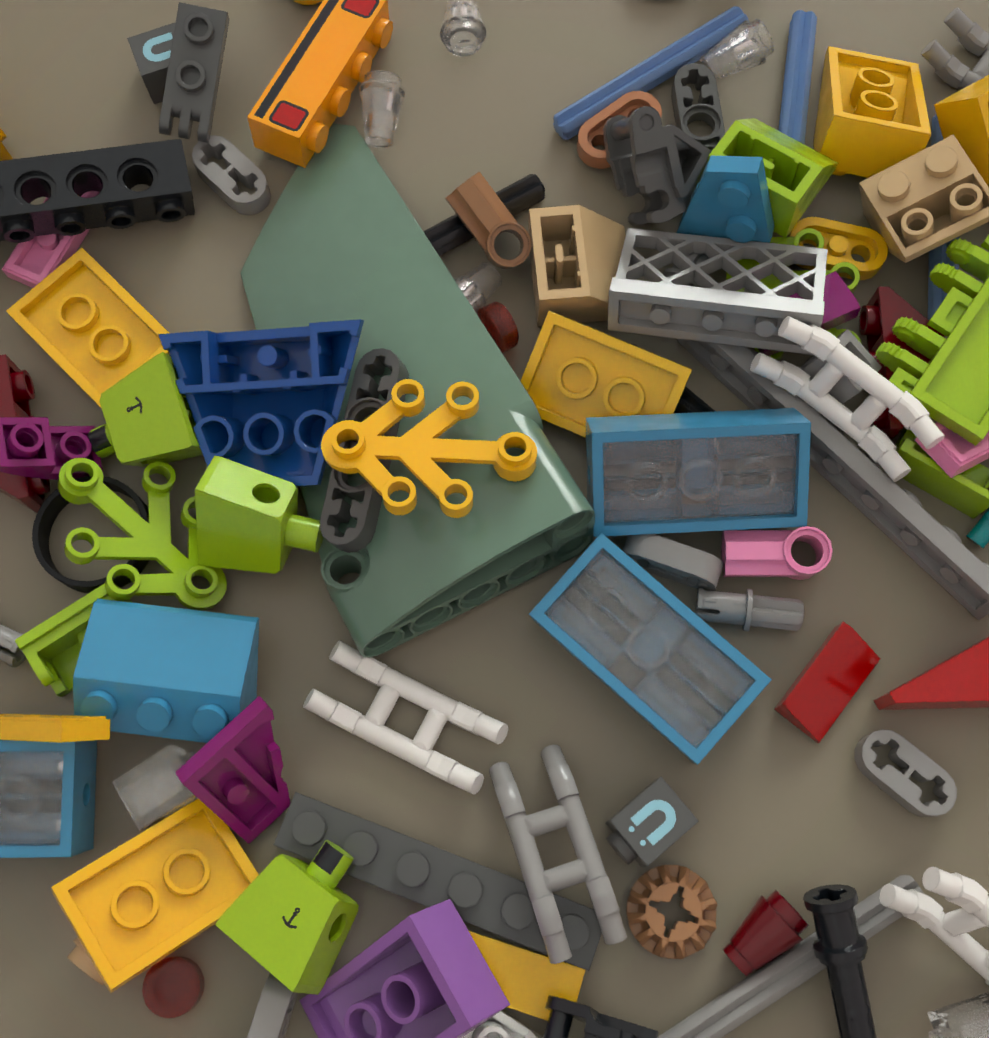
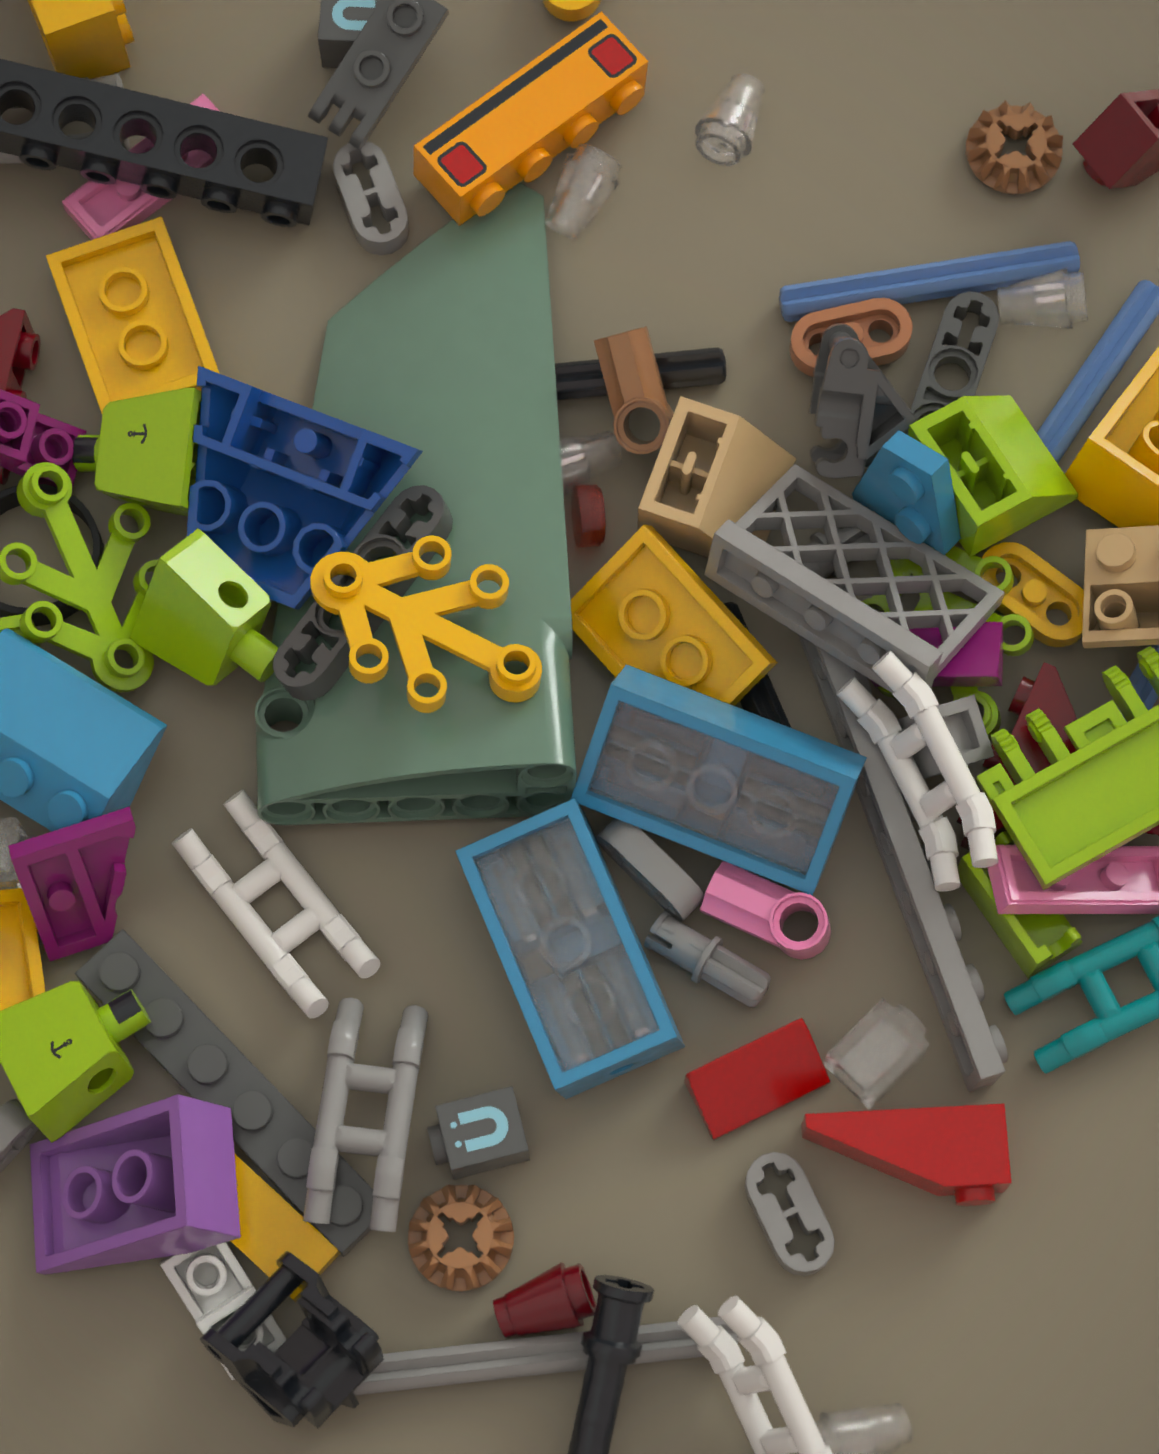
camera: 25 degrees right, 0 degrees up
none -> clear brick [823,998,930,1110]

